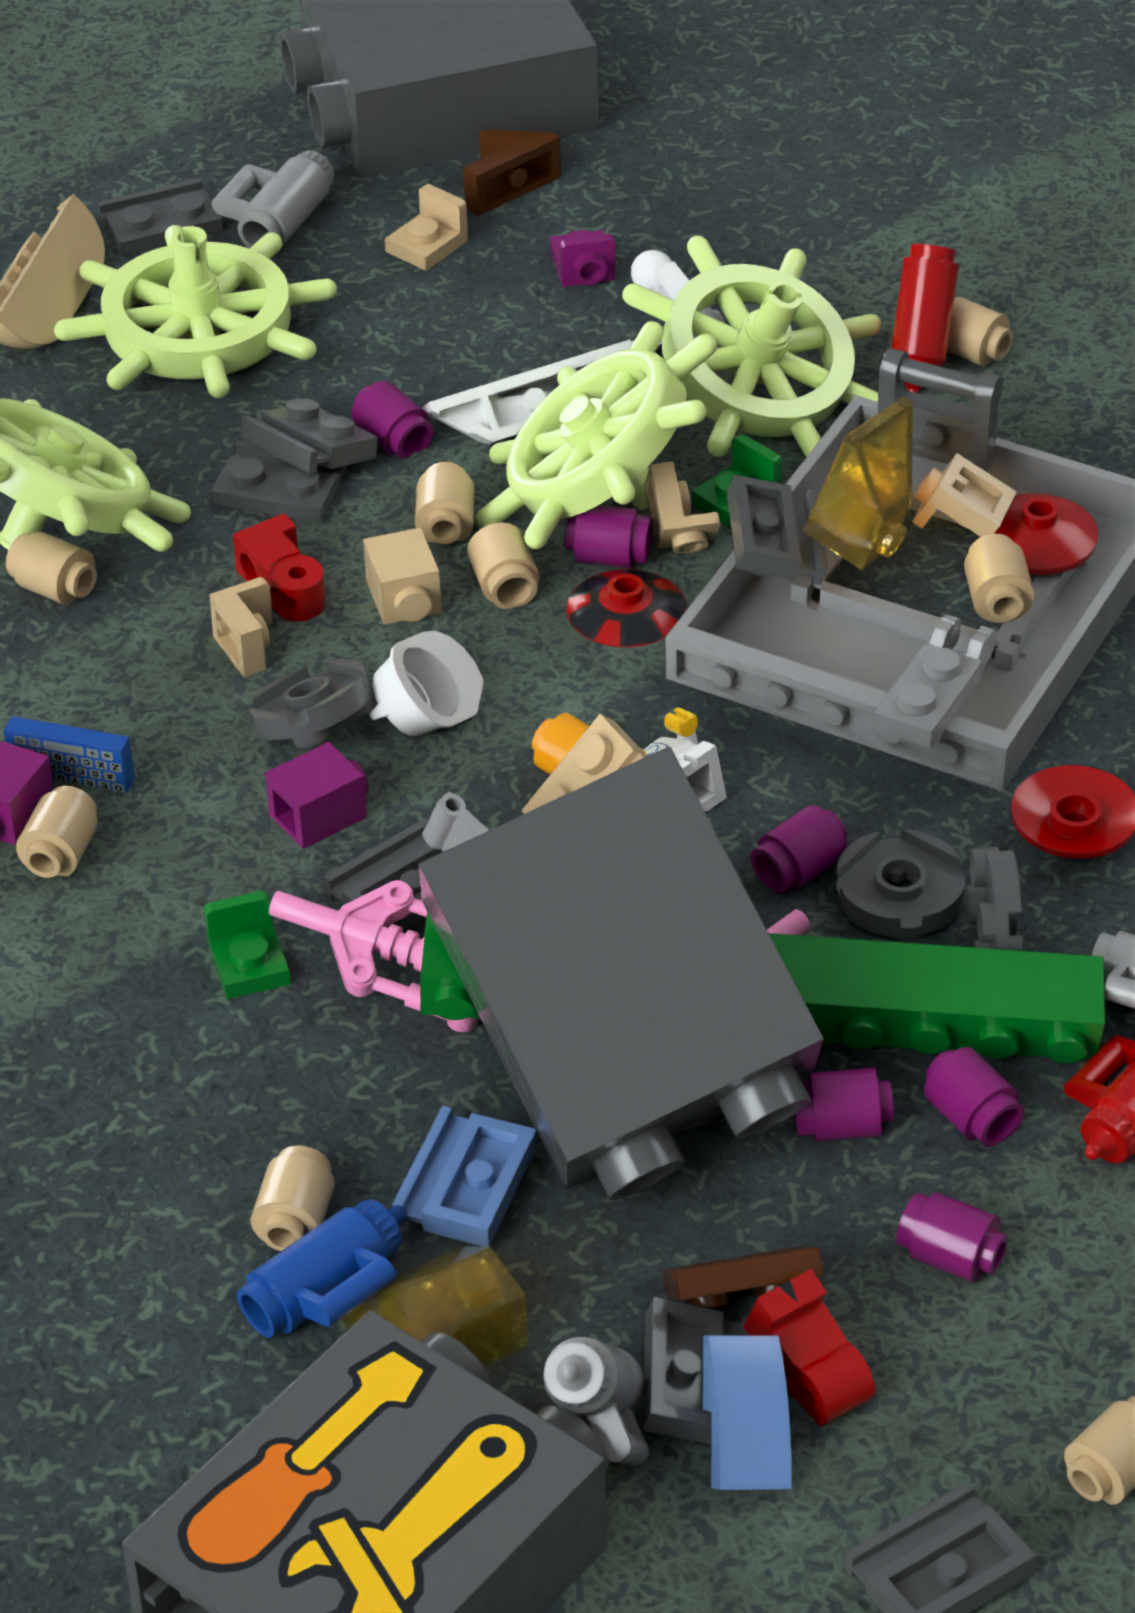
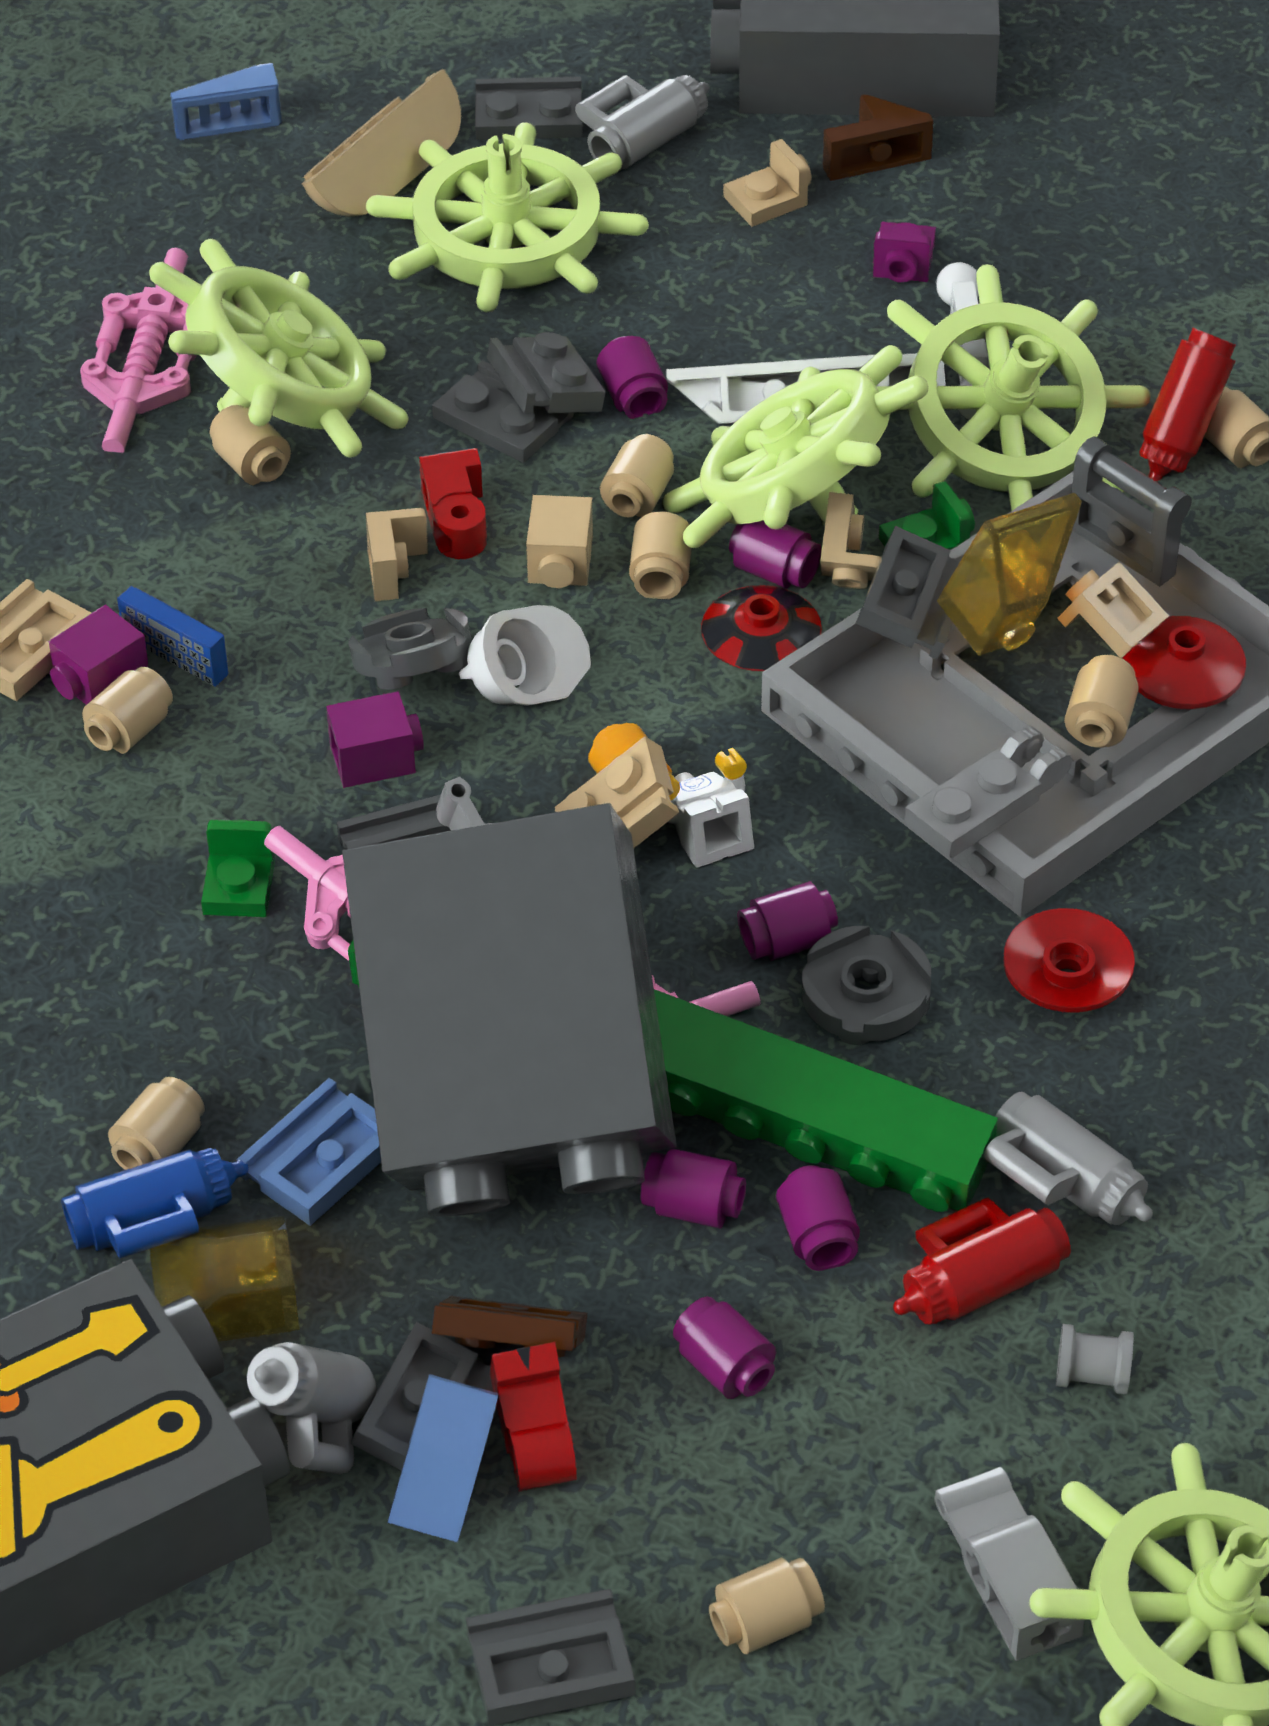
camera: 20 degrees right, 5 degrees up
dark grey plate [965,846,1023,951] -> none

